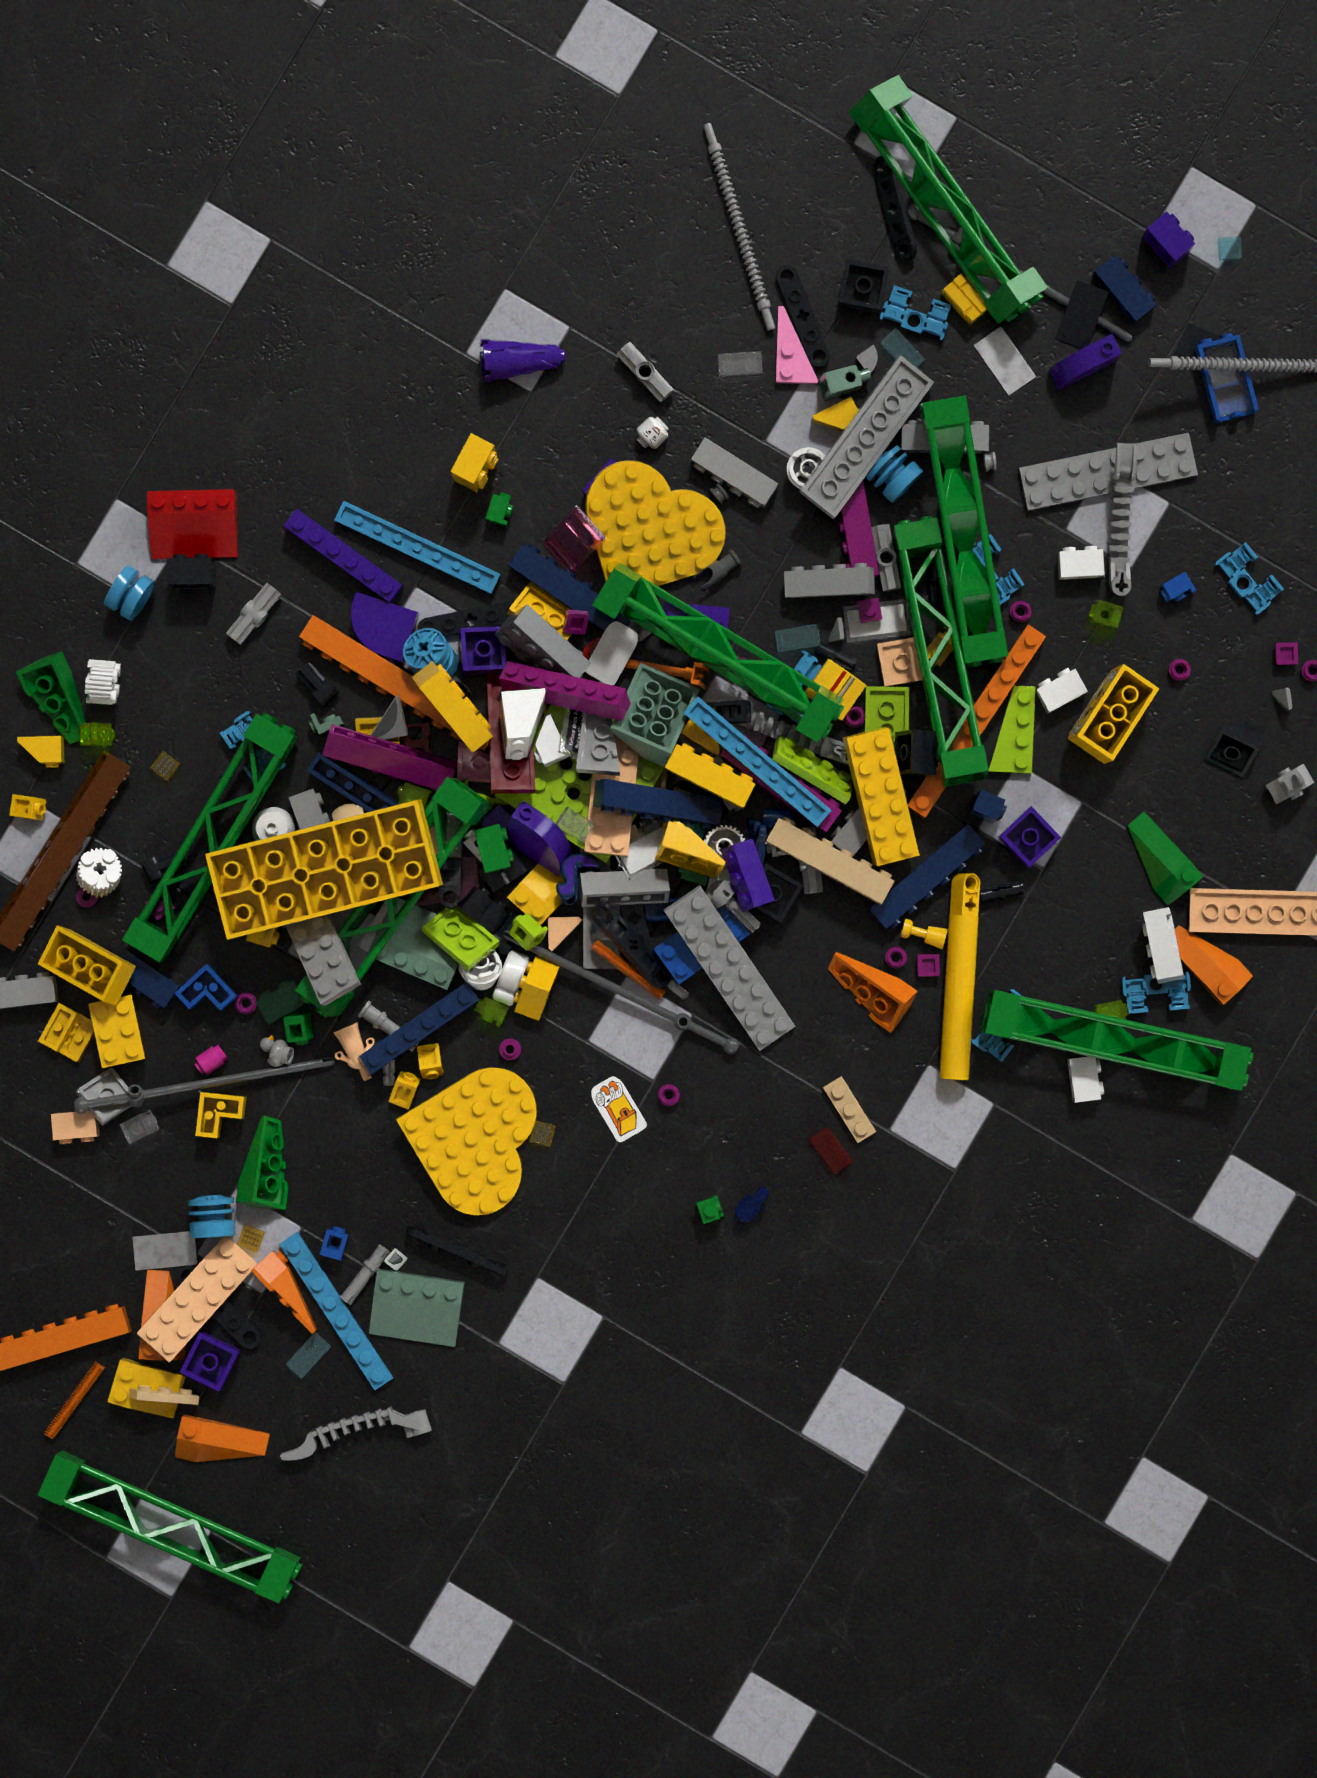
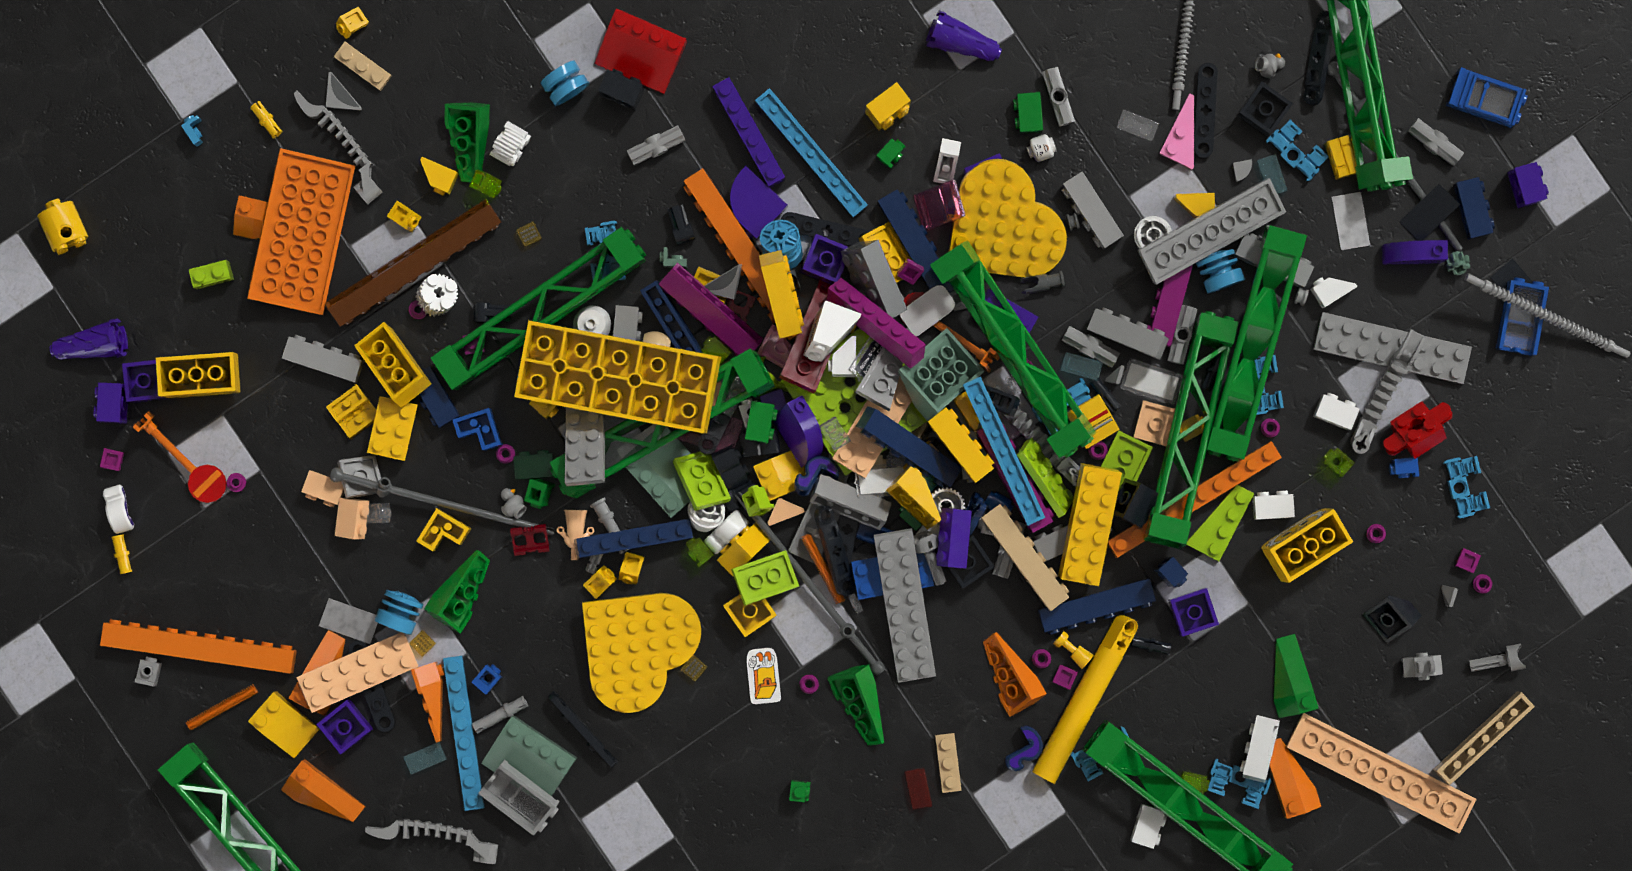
camera: 20 degrees right, 0 degrees up
tan plate [129,1385,199,1405] -> none
dark pink brick [194,1045,228,1075] -> none
white sticker [384,1249,407,1271] -> none
magenta plate [499,1038,521,1060] -> none
clear blue arm [735,1187,769,1222] -> none
sand green torso [818,365,871,402] -> none
magenta plate [857,598,882,624] -> none
clear light blue tile [1218,236,1242,260] -> none
none -> light nougat brick [335,498,369,539]
none -> door [478,759,560,836]
none -> dark red piece [510,524,550,556]
none -> yellow brick [723,594,777,637]
none -> lime plate [731,550,799,606]
none -> green wedge [827,665,884,745]
none -> white slope [933,138,961,185]
none -> animal [1005,725,1043,771]
none -> green brick [1013,92,1043,134]
none -> light grey piece [1061,326,1120,368]
none -> light grey animal [1255,54,1285,78]
none -> white slope [1310,277,1357,308]
none -> red brick [1384,401,1453,459]
none -> light grey piece [1408,118,1464,166]
none -> blue door [1446,67,1527,128]
none -> sand green gear [1446,251,1470,275]

